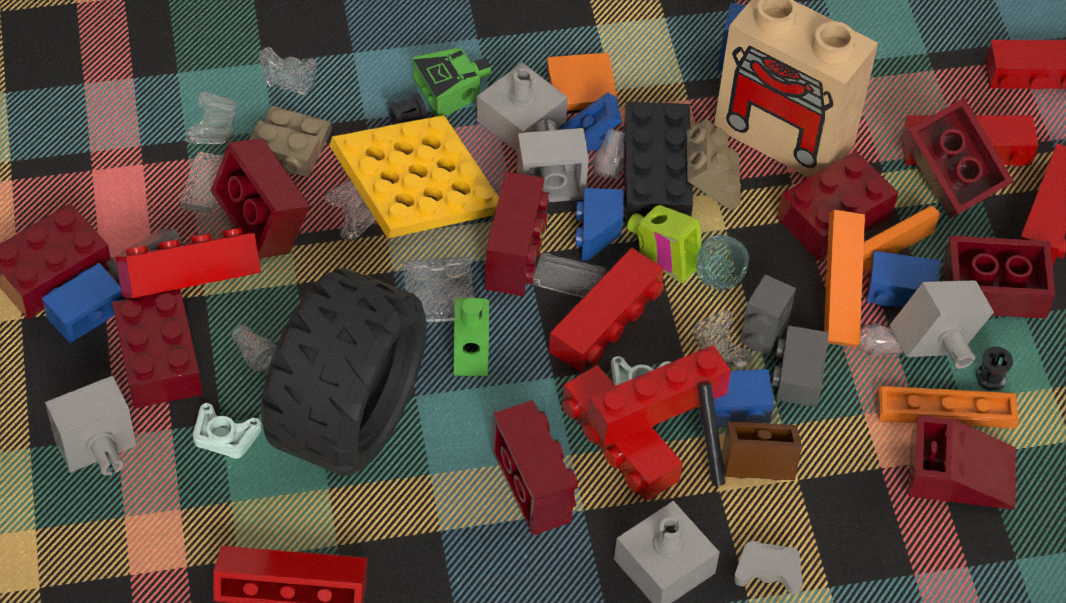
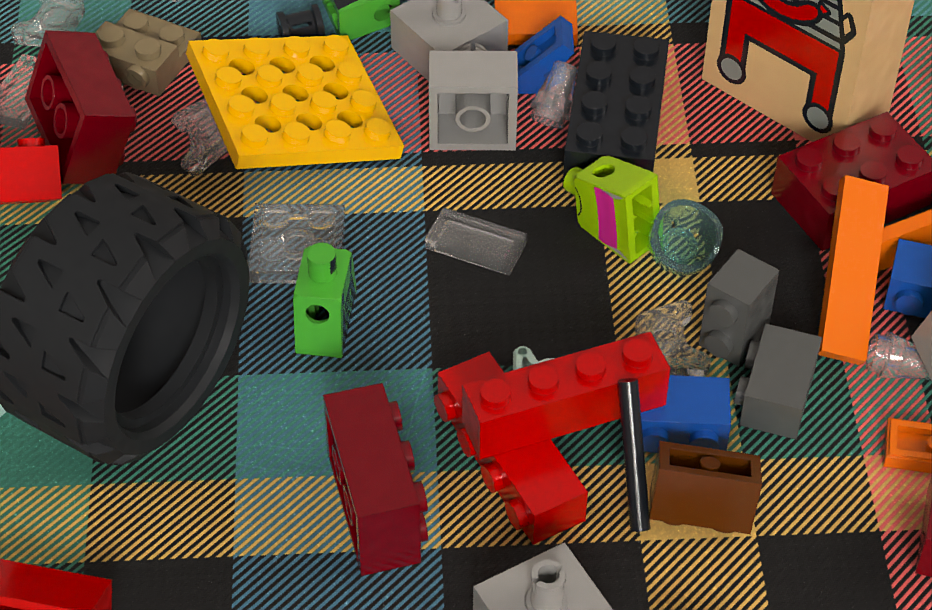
camera: 10 degrees right, 5 degrees down
dark red brick [485,172,550,296] -> none
red brick [549,248,664,373] -> none
blue slope [576,188,624,260] -> none
dark tan plate [687,119,741,210] -> none

